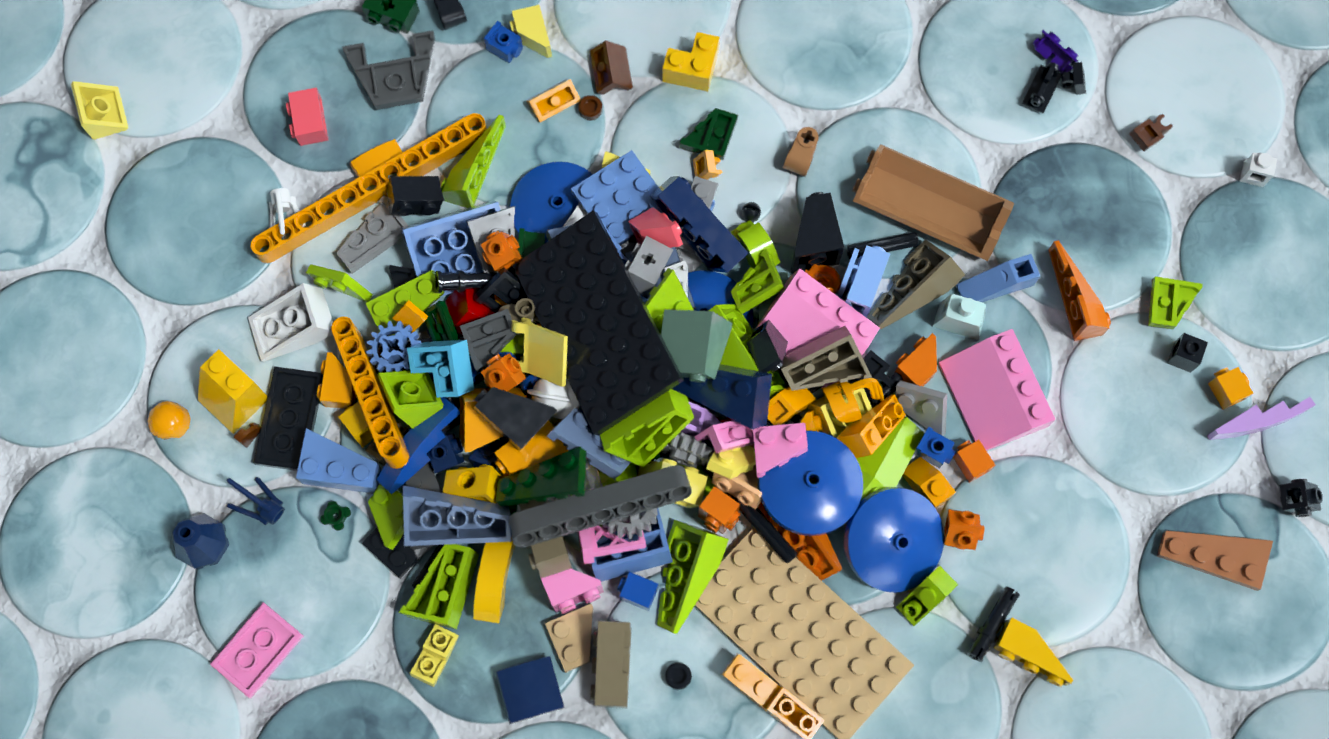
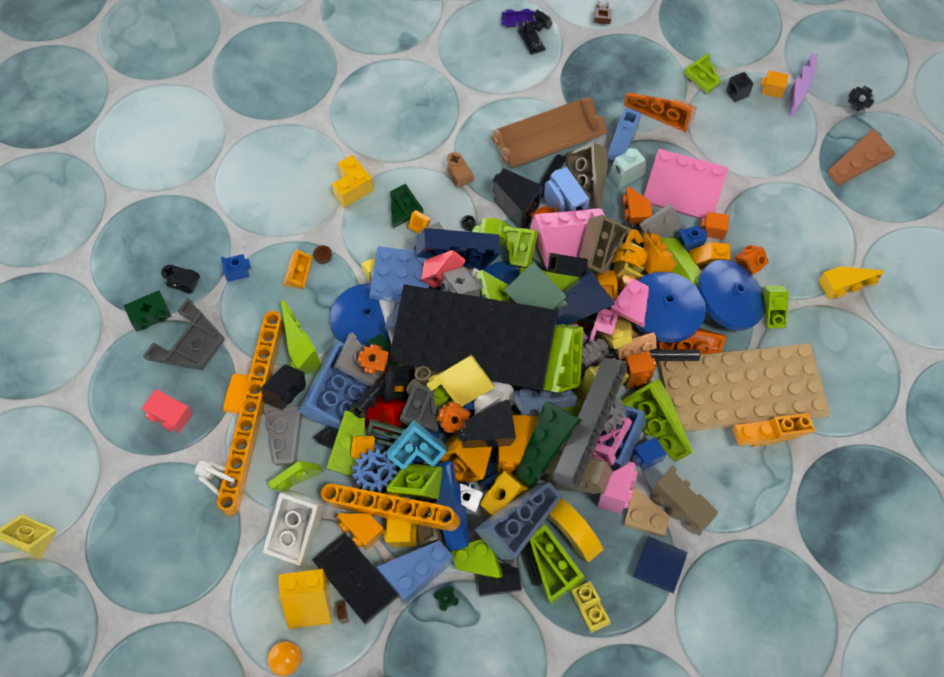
camera: 50 degrees left, 10 degrees down
dark blue plant [226,477,285,525] -> none
light yellow slope [509,5,552,58] -> none
reddish brown panel [590,40,633,95] -> none
black tile [665,663,692,690] -> none
black pin [967,586,1020,662] -> none

